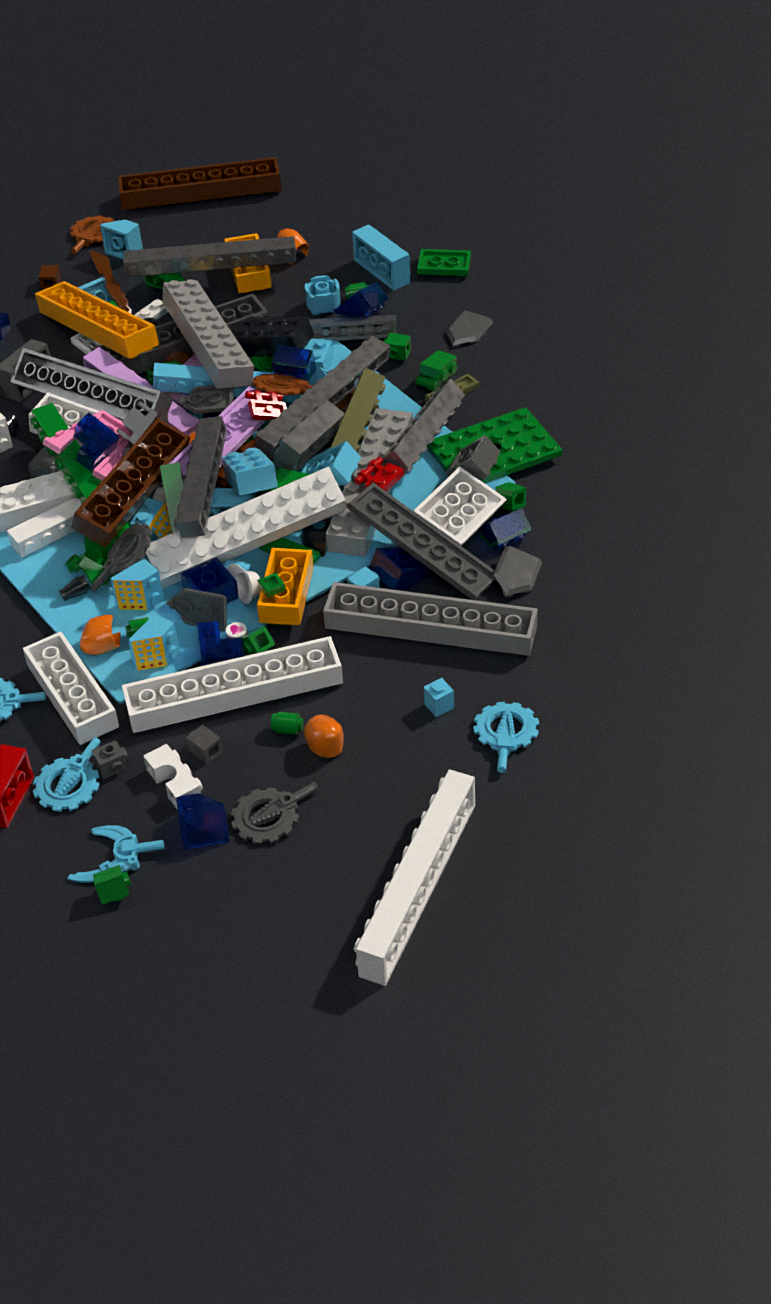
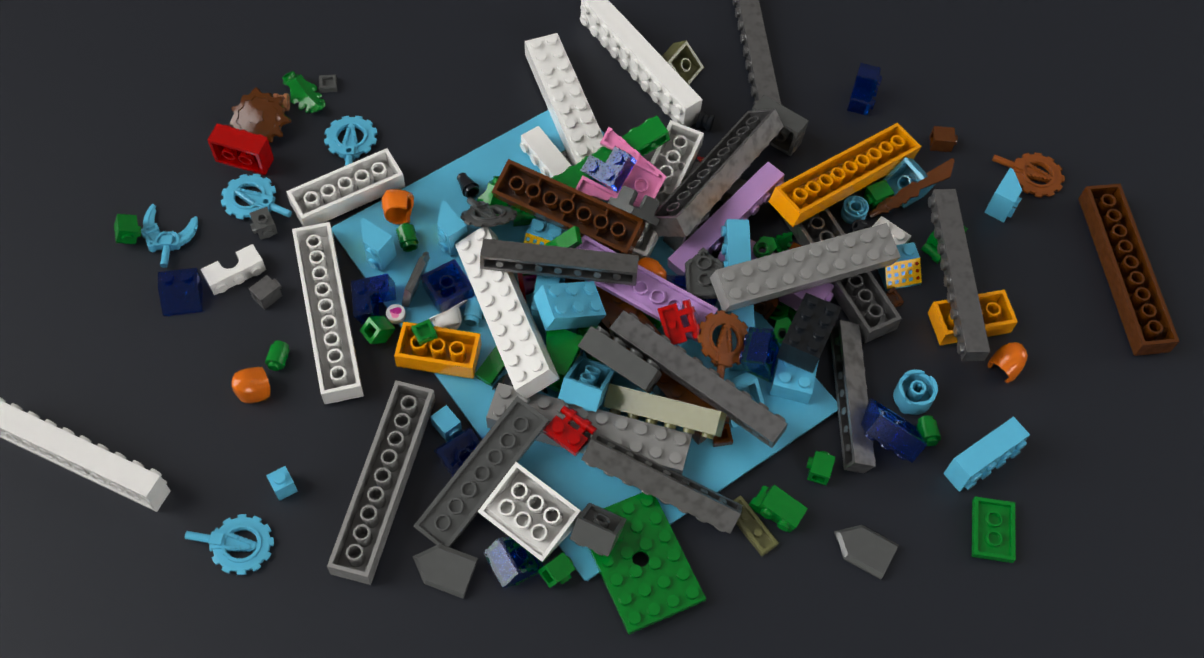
camera: 85 degrees right, 15 degrees up
dark grey bar [231,782,318,844] -> none

